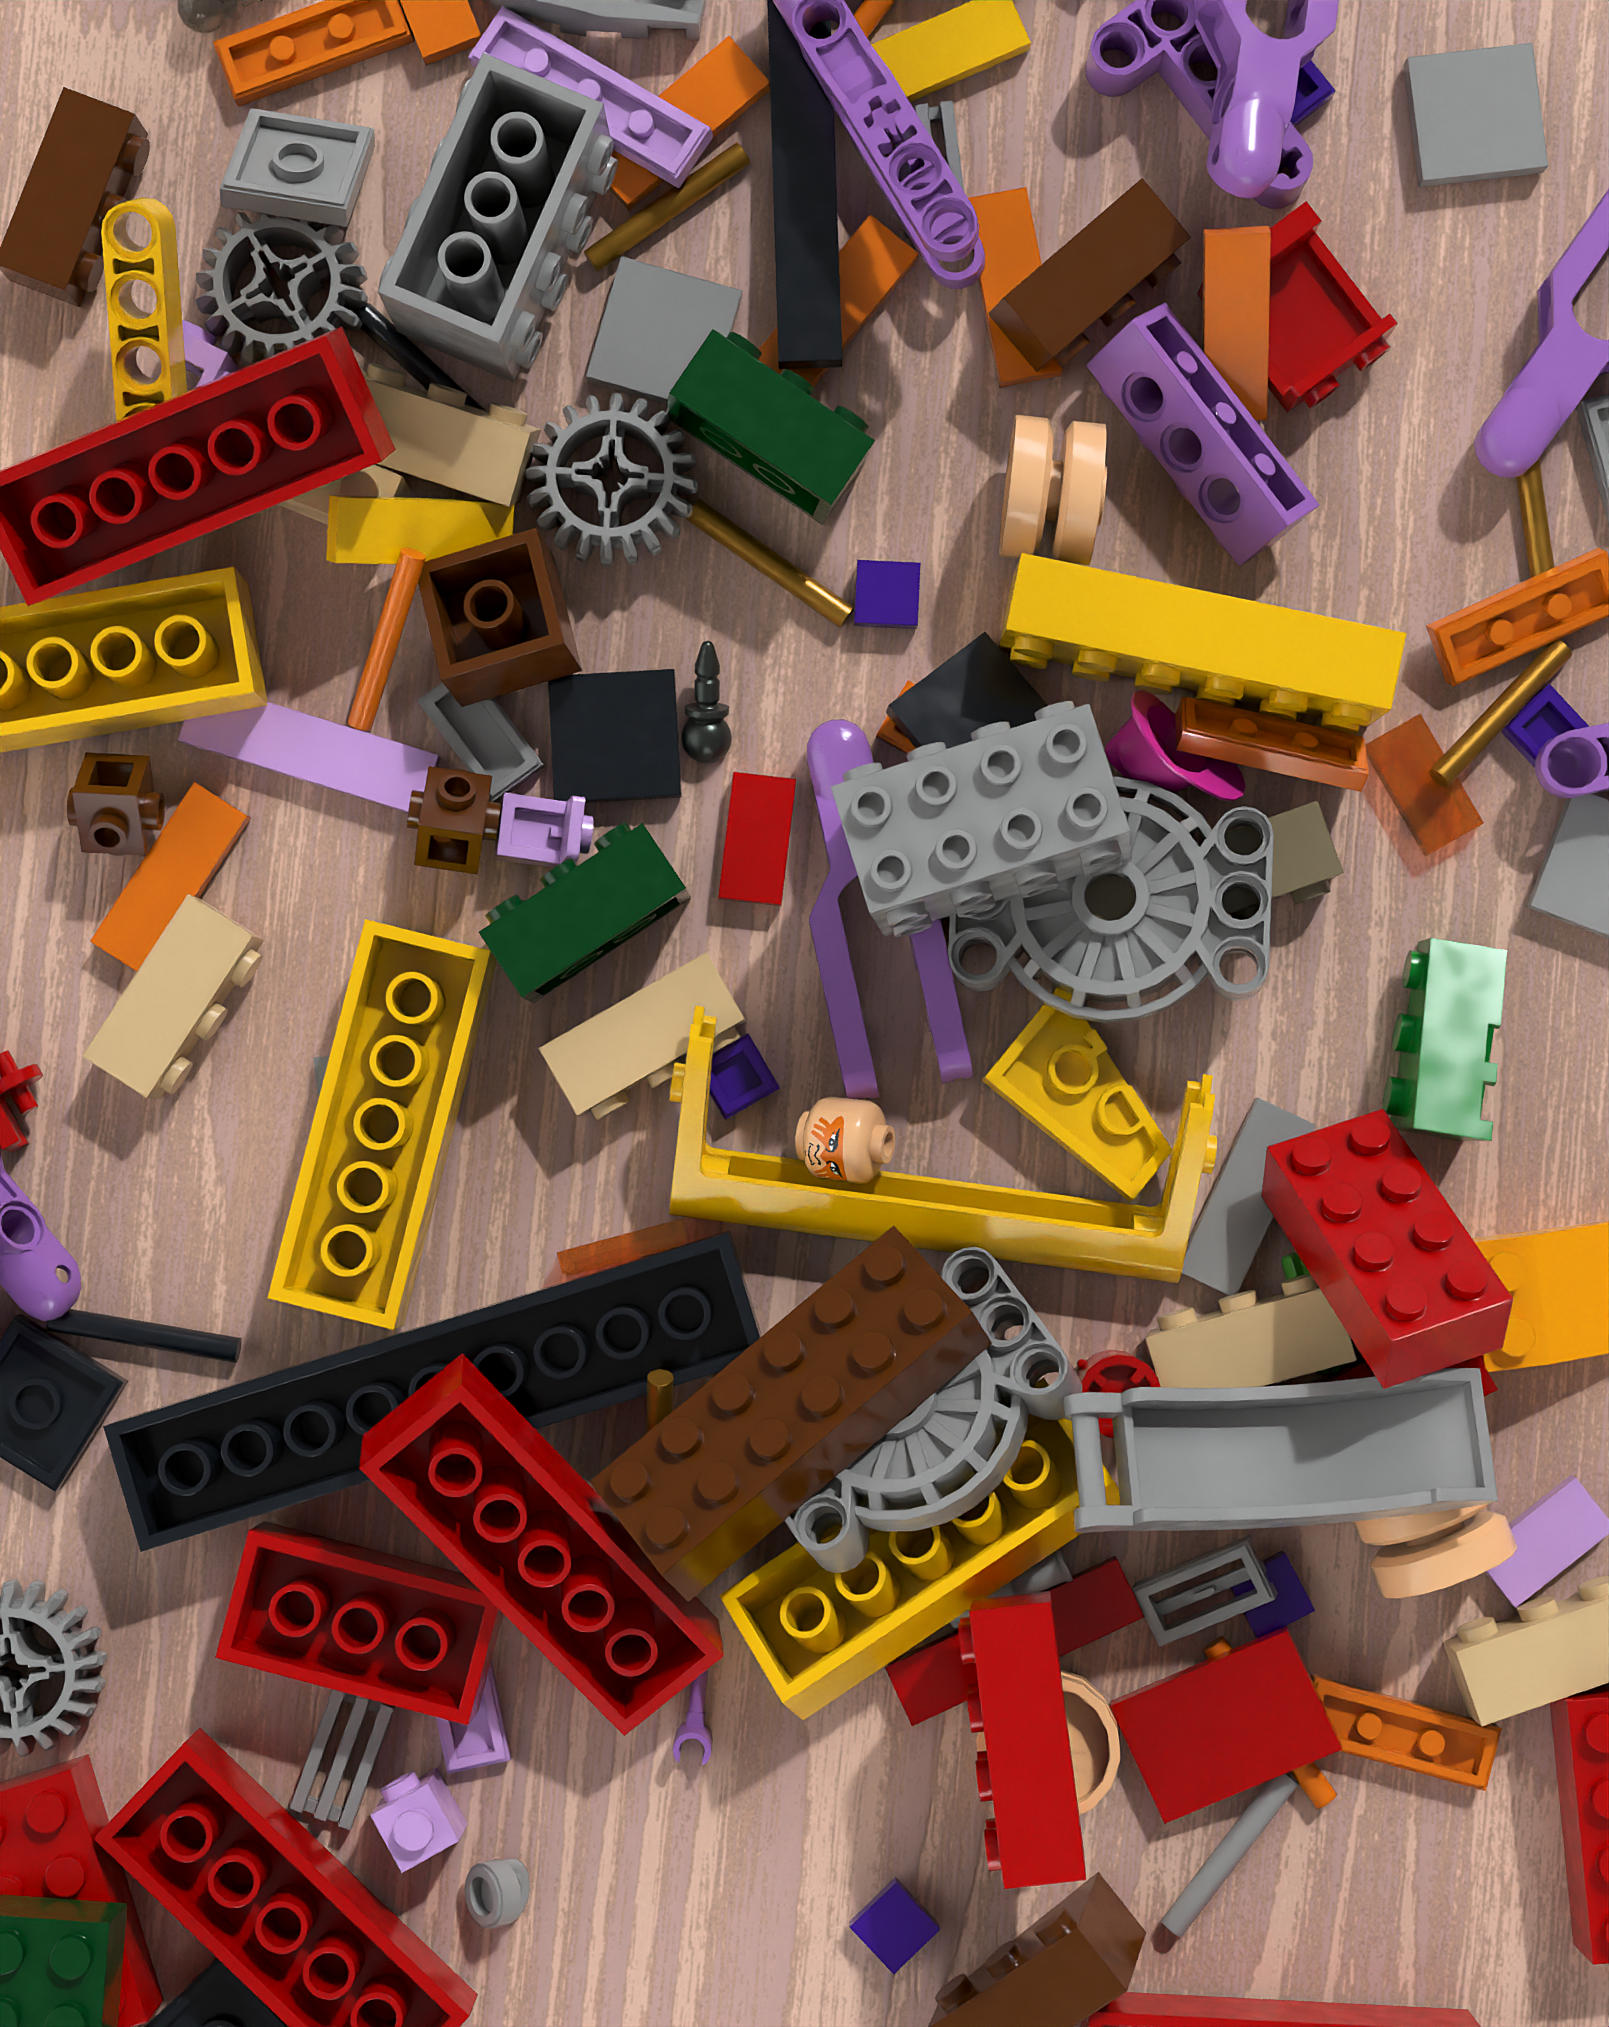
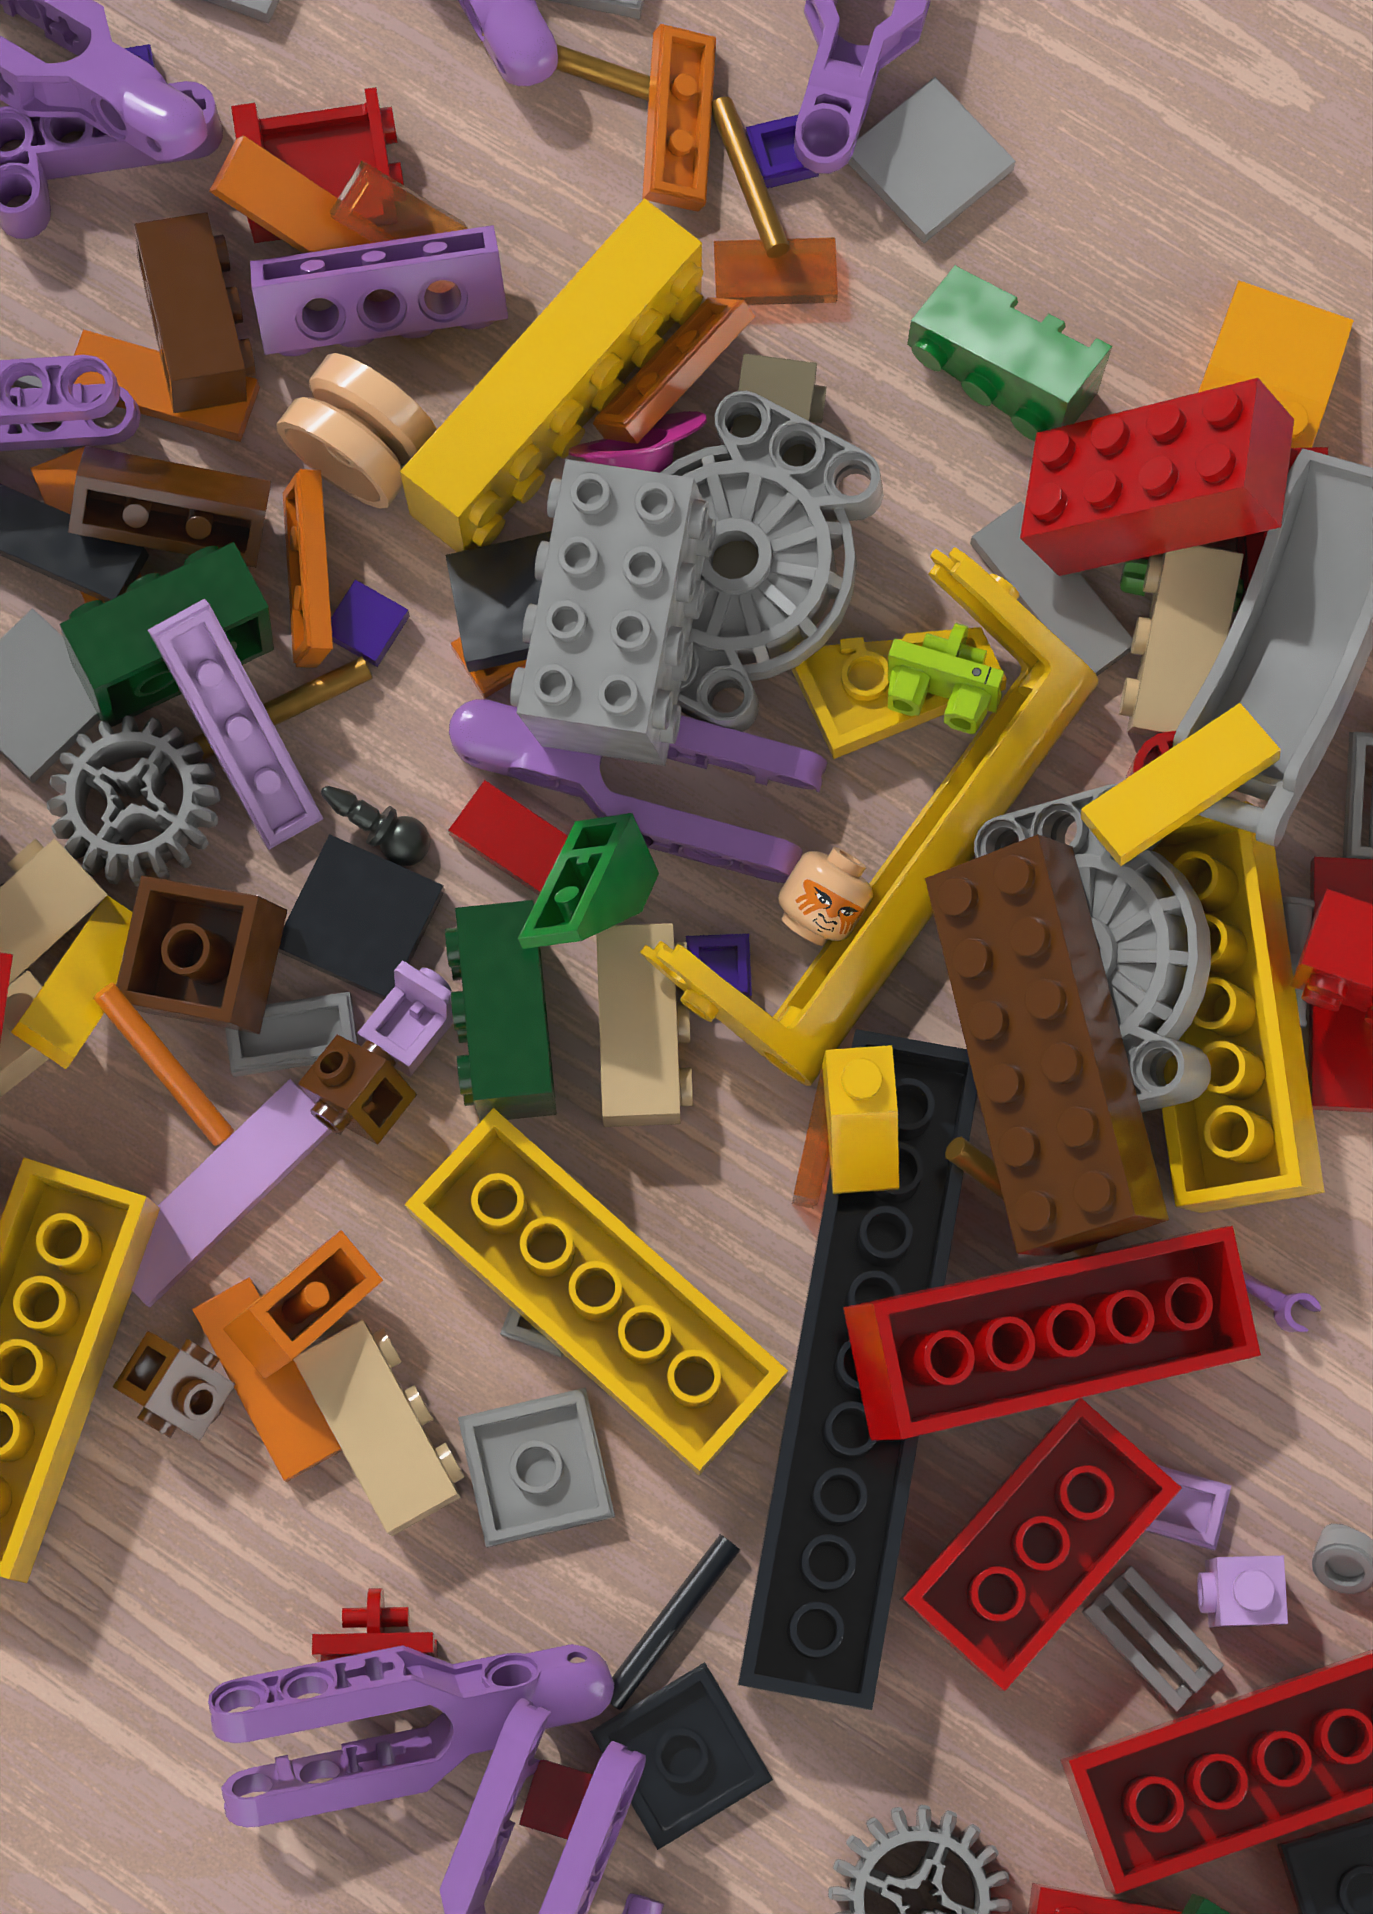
camera: 65 degrees left, 10 degrees down
none -> reddish brown brick [68,446,271,568]
none -> lavender tile [148,599,324,850]
none -> orange brick [223,1230,383,1379]
none -> orange tile [283,469,333,668]
none -> clear orange tile [330,160,468,243]
none -> light grey tile [458,1388,615,1548]
none -> green slope [518,813,659,949]
none -> yellow slope [822,1045,899,1194]
none -> lime hips [888,623,1004,734]
none -> yellow tile [1081,703,1281,867]

